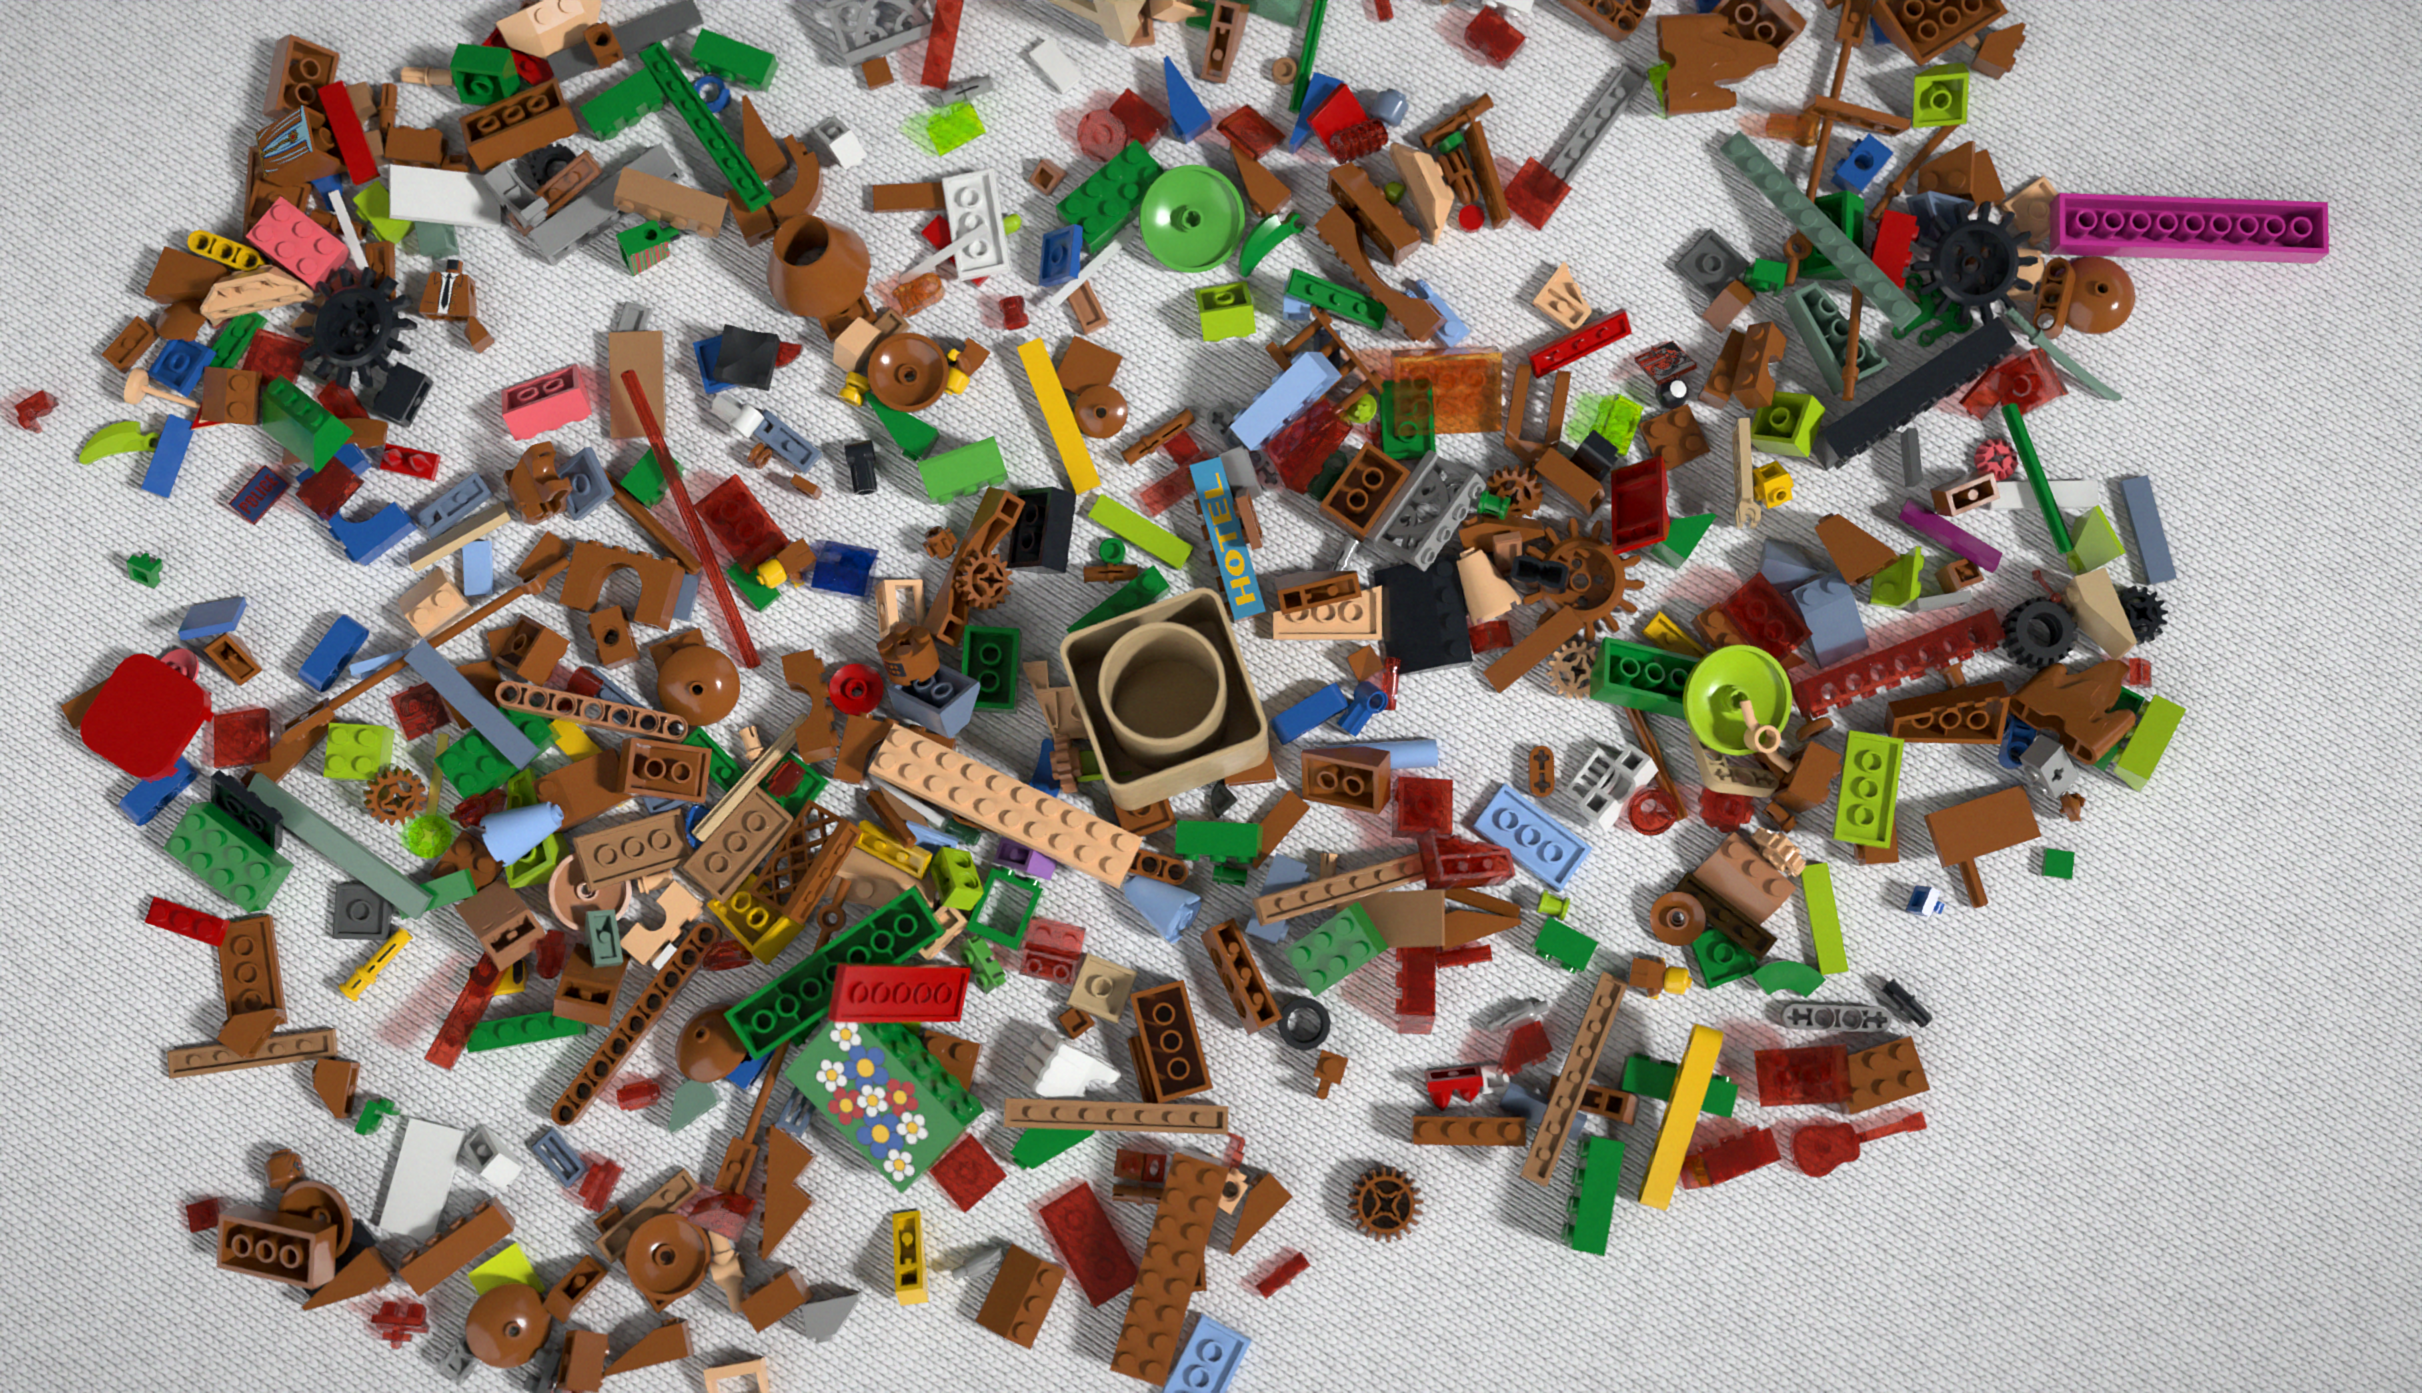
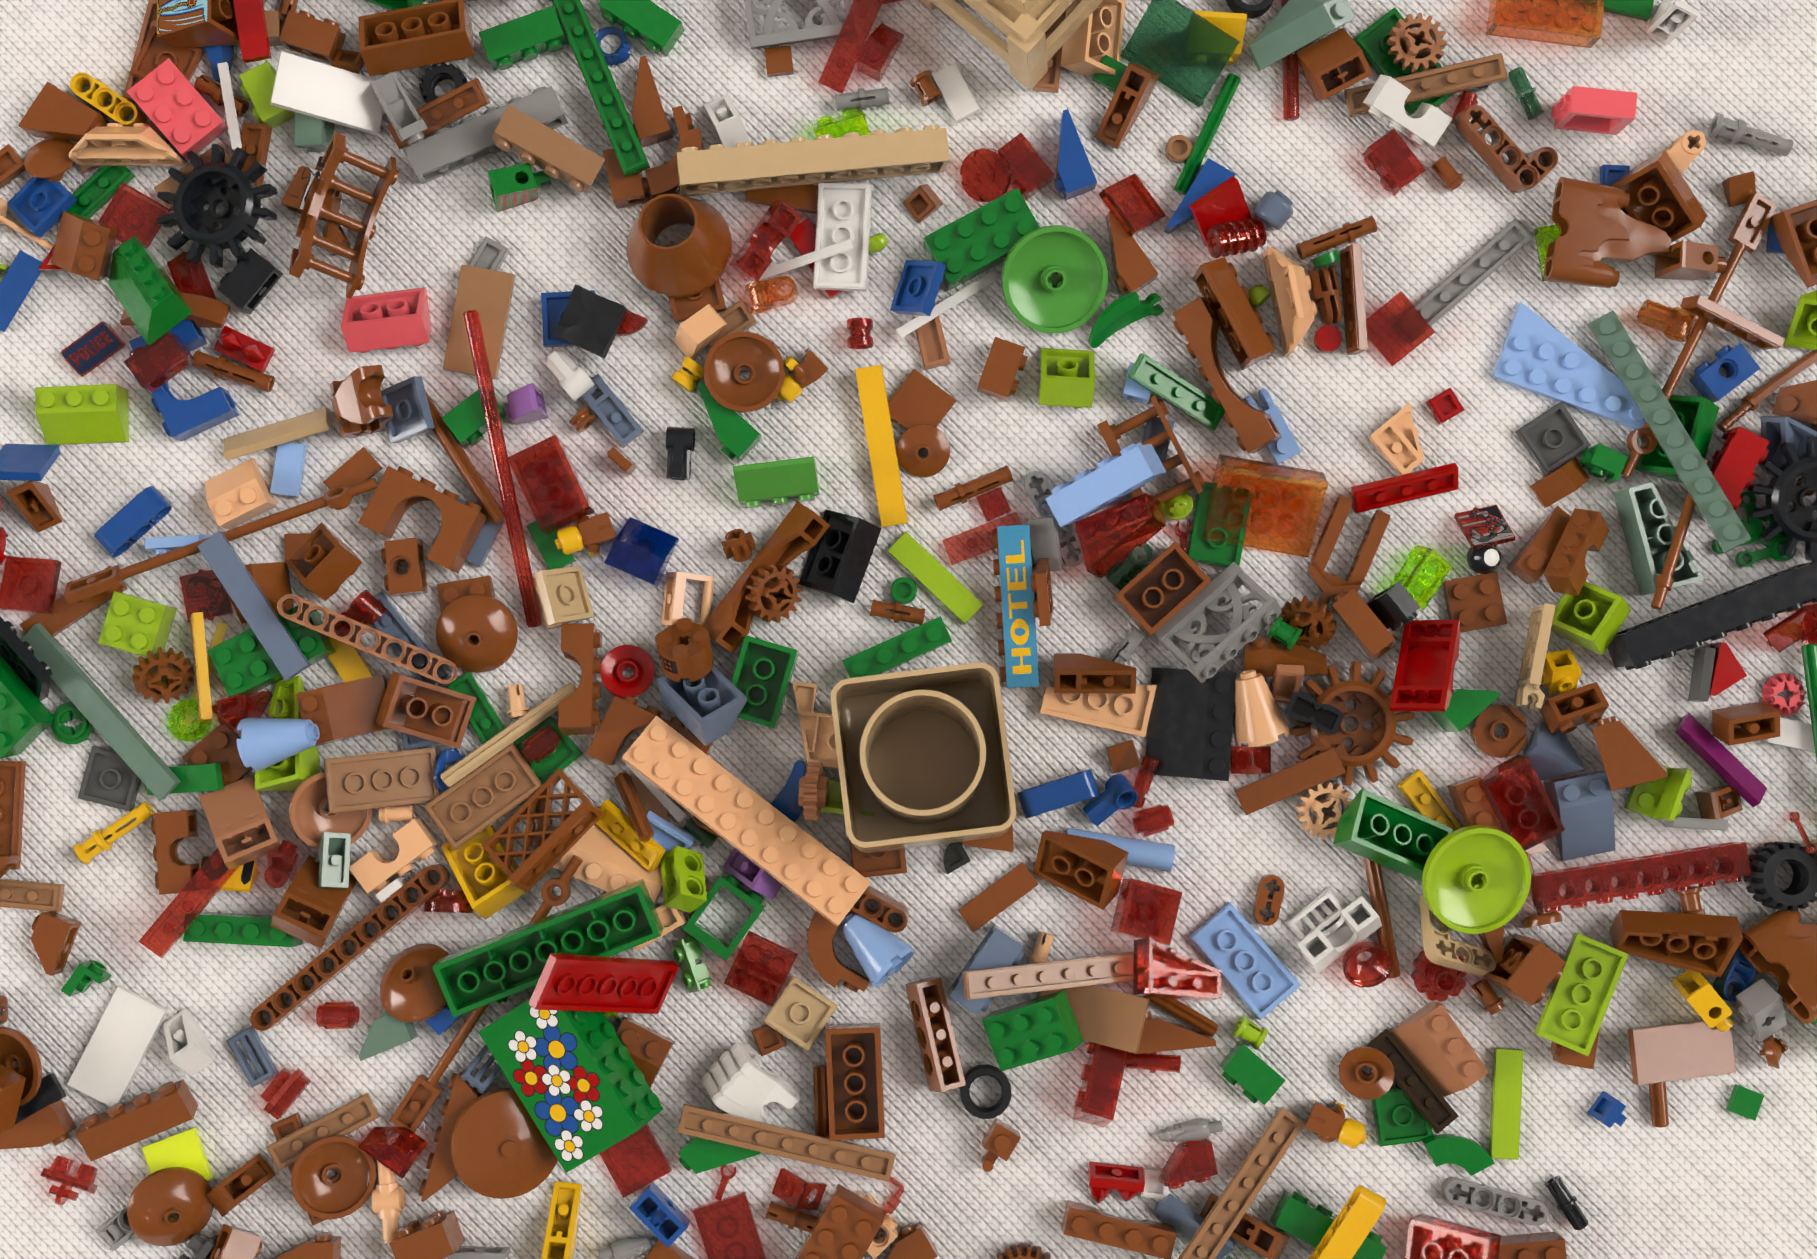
camera: 10 degrees right, 5 degrees up
sand blue plate [416,472,494,539] -> none
green brick [1175,820,1263,864] -> none
green pin [1212,864,1247,887] -> none
light nougat piece [1740,699,1794,772] -> none
light nougat gear [1750,827,1806,877] -> none
none -> lime slope [35,384,129,445]
none -> green gear [51,702,94,744]
none -> dark orange arch [151,810,201,895]
none -> yellow tile [190,612,213,723]
none -> dark orange pin [191,350,275,393]
none -> dark orange fence [289,132,399,299]
none -> dark orange dish [450,1088,558,1199]
none -> medium lavender slope [504,383,548,425]
none -> tan bracket [533,566,594,630]
none -> blue brick [629,1182,691,1248]
none -> tan brick [677,125,950,196]
none -> clear red hand [715,1165,737,1200]
none -> clear red arch [729,200,803,282]
none -> dark orange arch [808,911,870,992]
none -> clear red slope [856,23,904,82]
none -> dark orange bush [909,70,942,106]
none -> dark orange brick [977,337,1028,402]
none -> clear red brick [1132,804,1174,837]
none -> red tile [1426,388,1464,425]
none -> dark orange pin [1431,156,1464,191]
none -> dark orange plate [1470,704,1527,758]
none -> light blue wing [1492,302,1646,429]
none -> dark orange brick [1540,682,1609,734]
none -> dark orange torso [1655,240,1727,280]
none -> yellow torso [1671,969,1733,1032]
none -> red slope [1709,642,1747,696]

